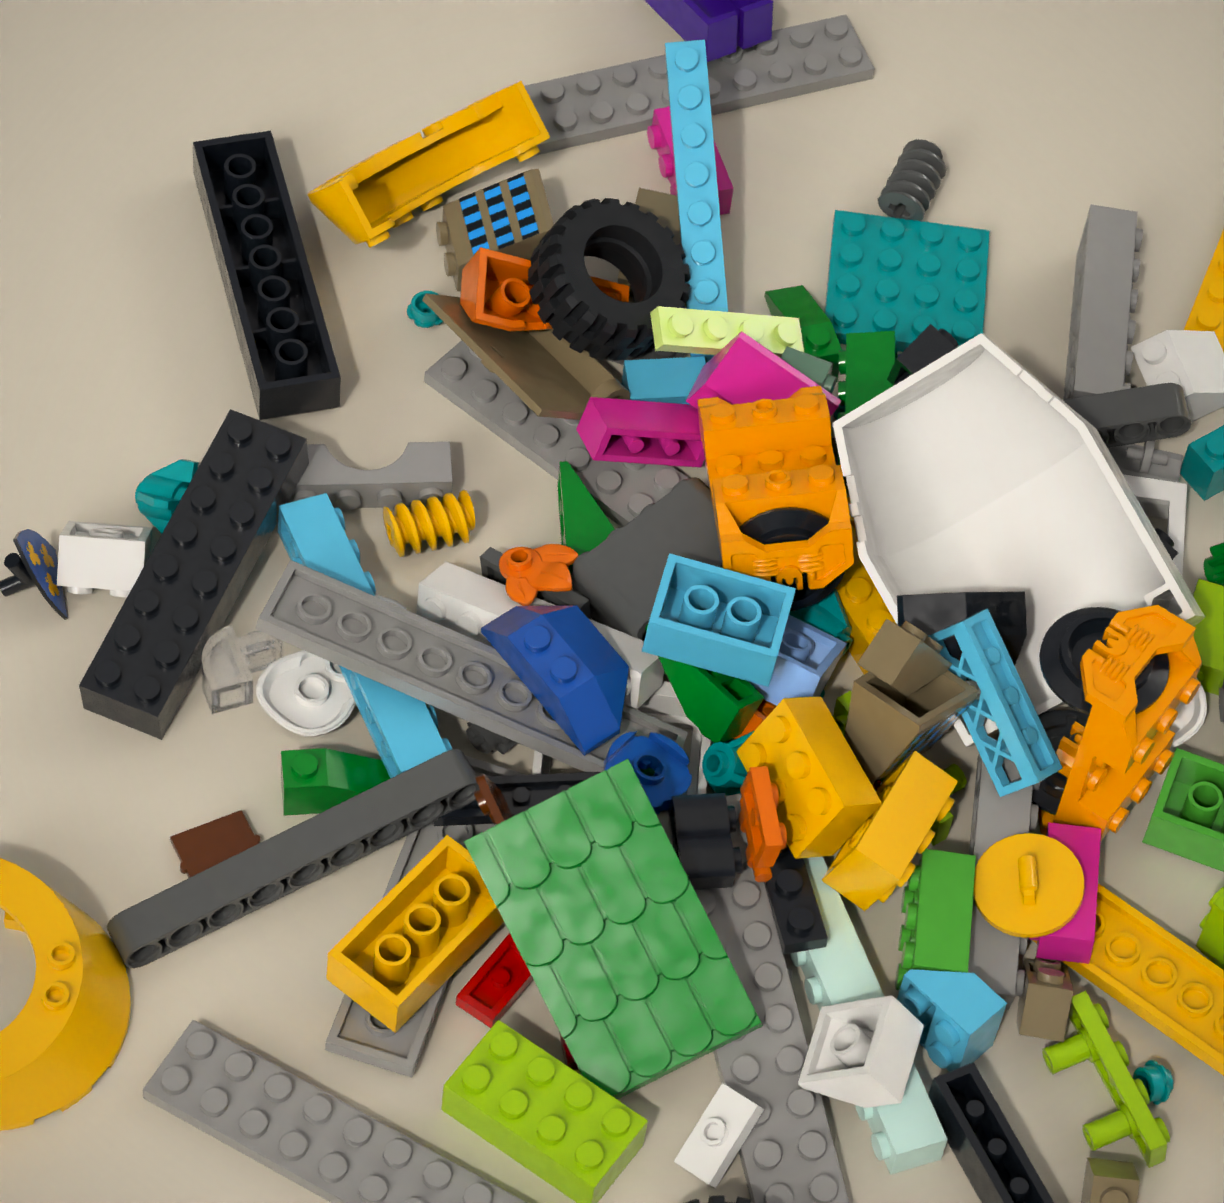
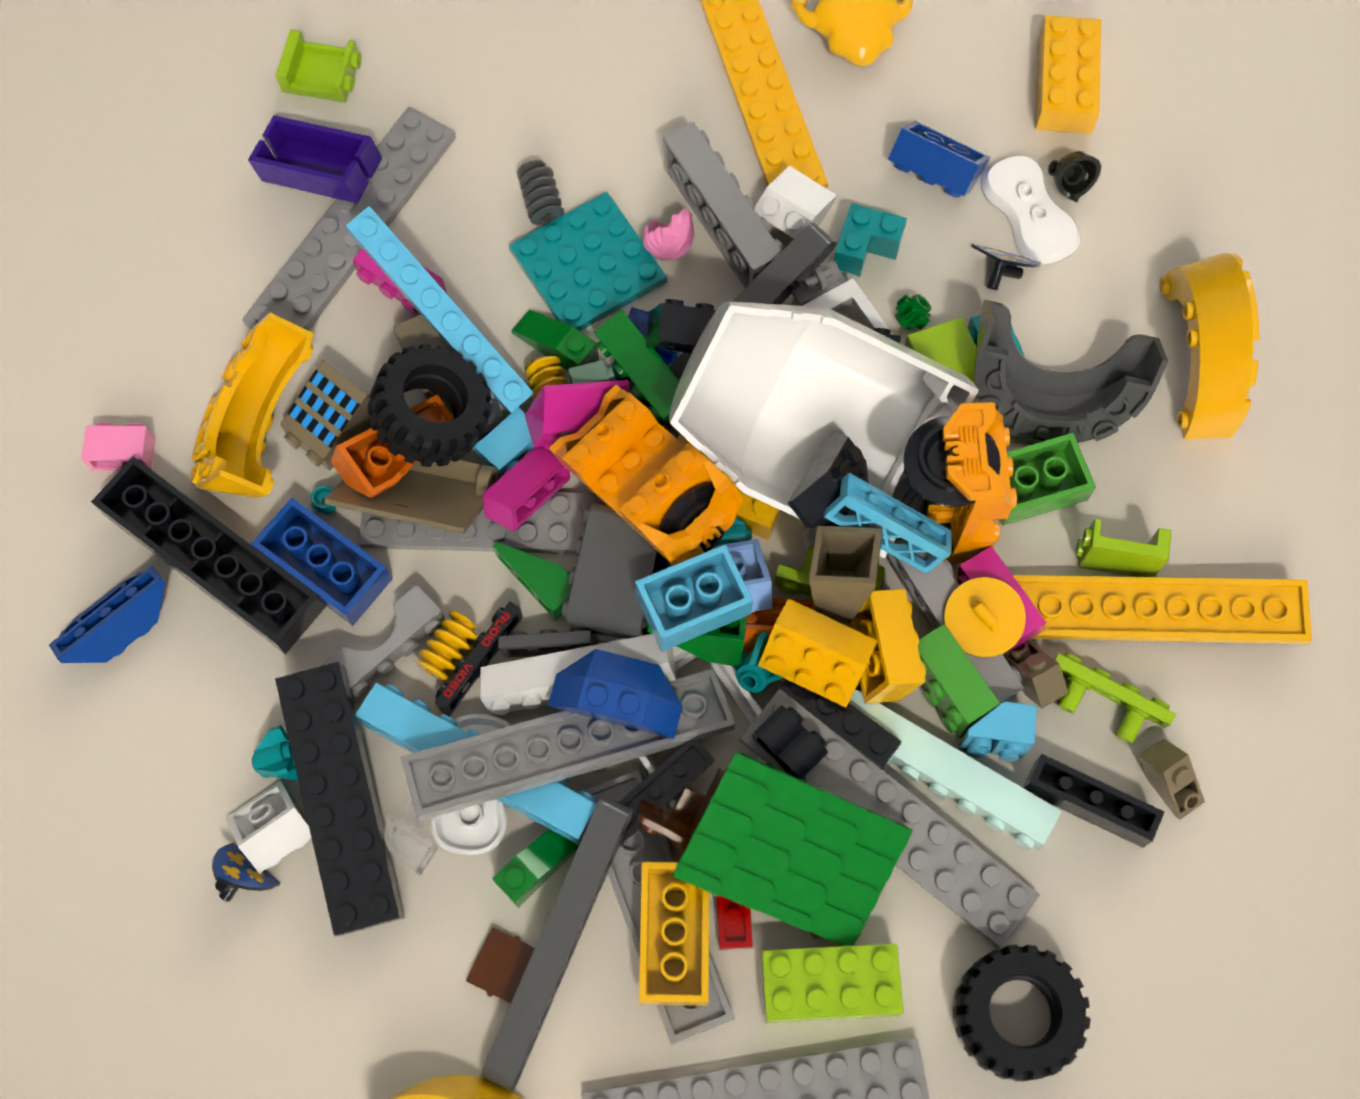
camera: 30 degrees left, 15 degrees up
orange plate [499,544,578,606] -> none
blue plate [603,731,692,815] -> none
yellowish green plate [650,306,804,358] -> none
white plate [673,1083,764,1188] -> none
orange plate [738,766,787,882] -> none
white slope [798,995,924,1108] -> none
dark tan slope [857,619,952,697] -> none
teal plate [1133,1060,1174,1105] -> none
none -> blue wedge [49,565,165,663]
none -> bright pink brick [81,422,155,471]
none -> blue brick [251,497,393,626]
none -> black plate [434,601,523,717]
none -> bright pink hair [643,208,695,261]

